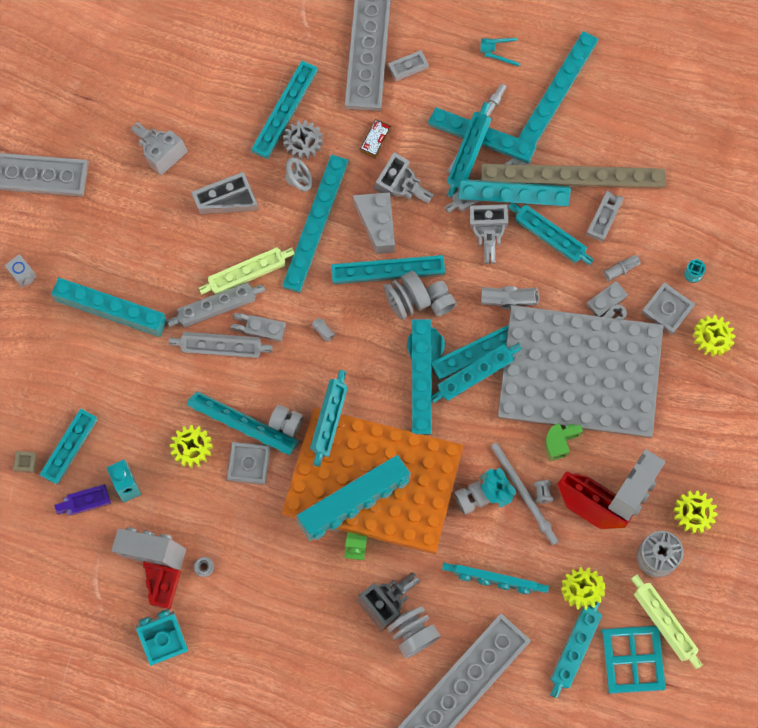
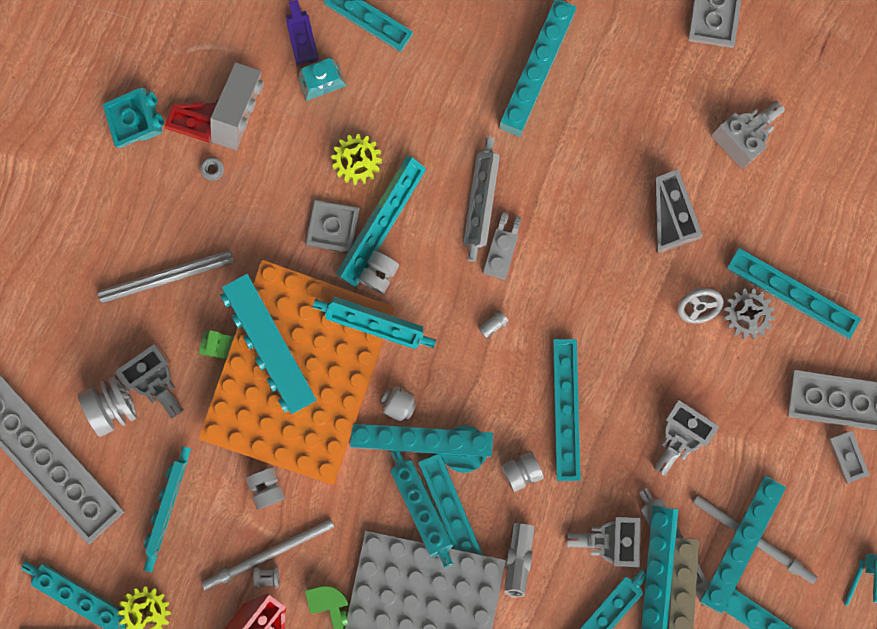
camera: 90 degrees right, 10 degrees up
light grey plate [167,282,265,328] -> none
yellowish green plate [198,247,295,295] -> none
teal plate [282,154,349,293] -> none
light grey wedge [353,192,395,254] -> none
tile [359,119,392,159] -> none
light grey wheel [383,270,431,320] -> none
teal plate [446,102,492,198] -> none
teal plate [480,468,516,507] -> none
none -> light grey axle [98,250,234,303]
none -> light grey head [380,386,417,421]

